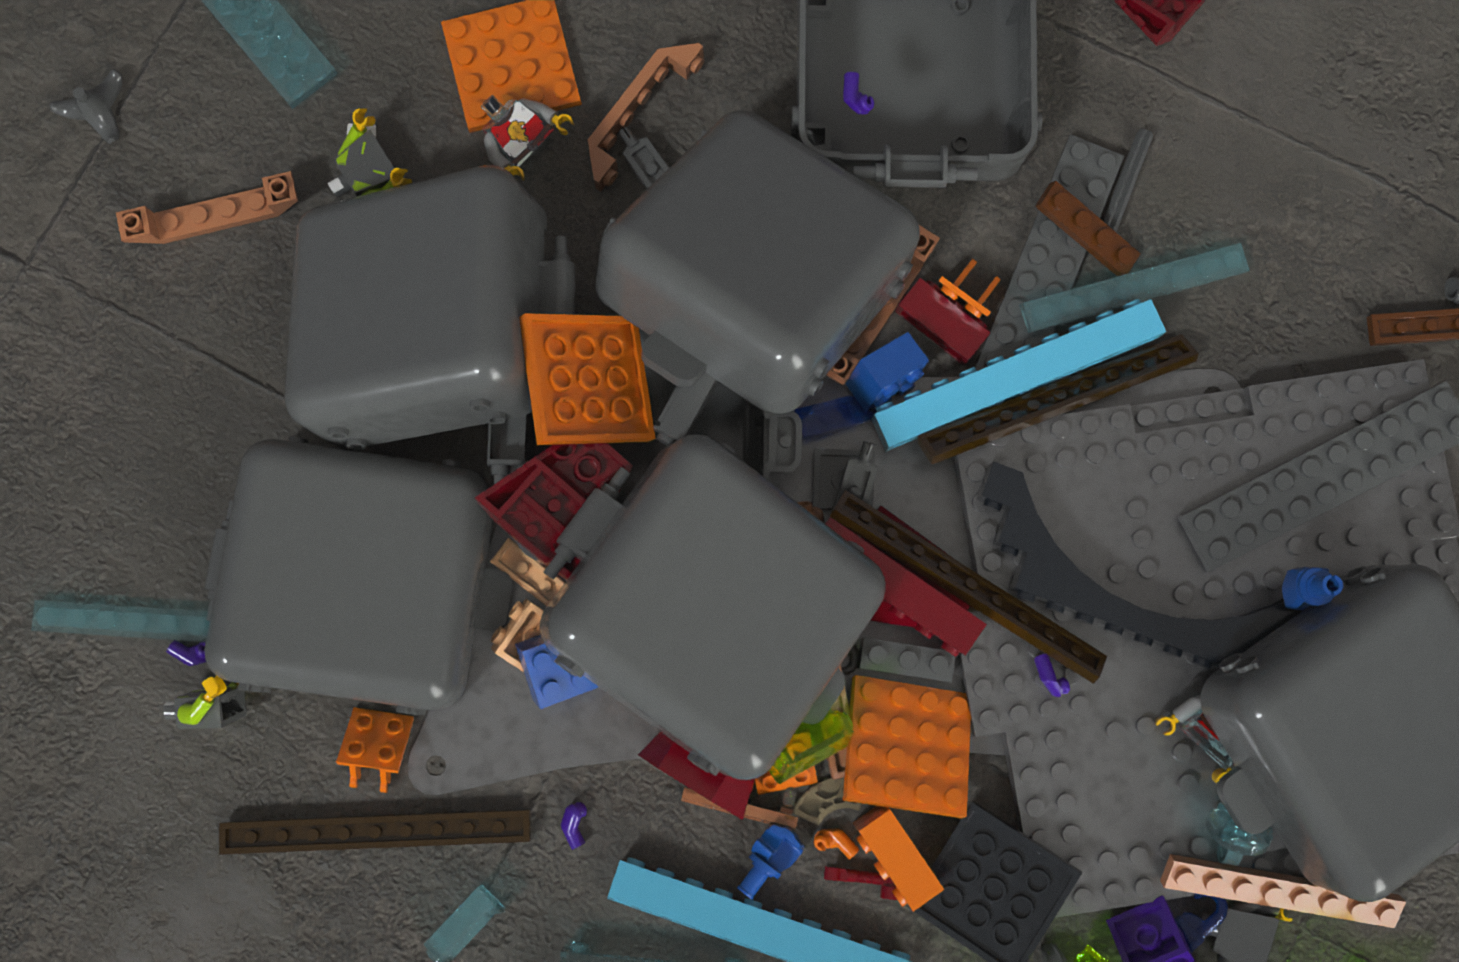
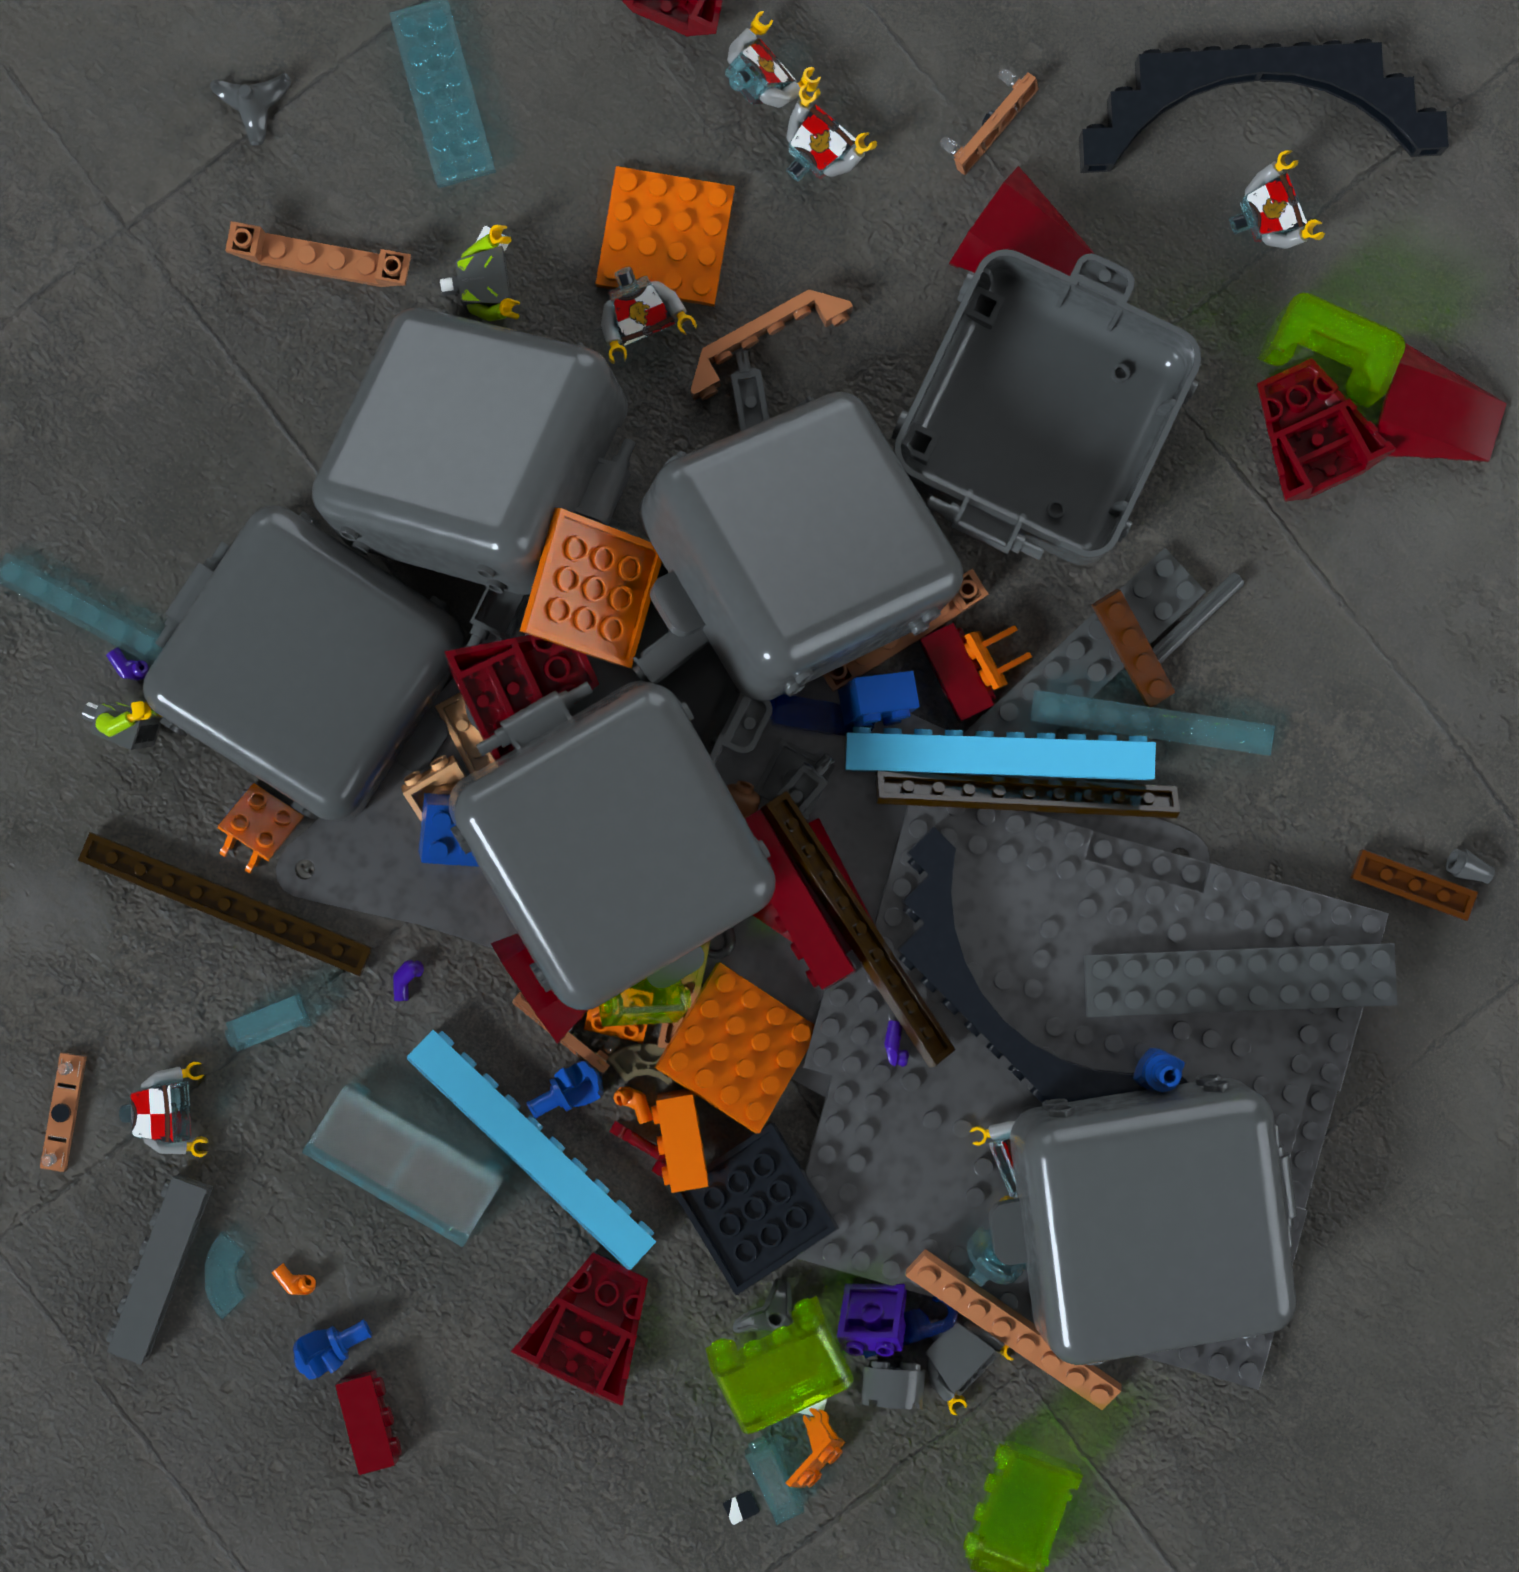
camera: 30 degrees right, 5 degrees up
dark purple arm [843,72,875,115] -> none
dark grey brick [857,637,955,683] -> none

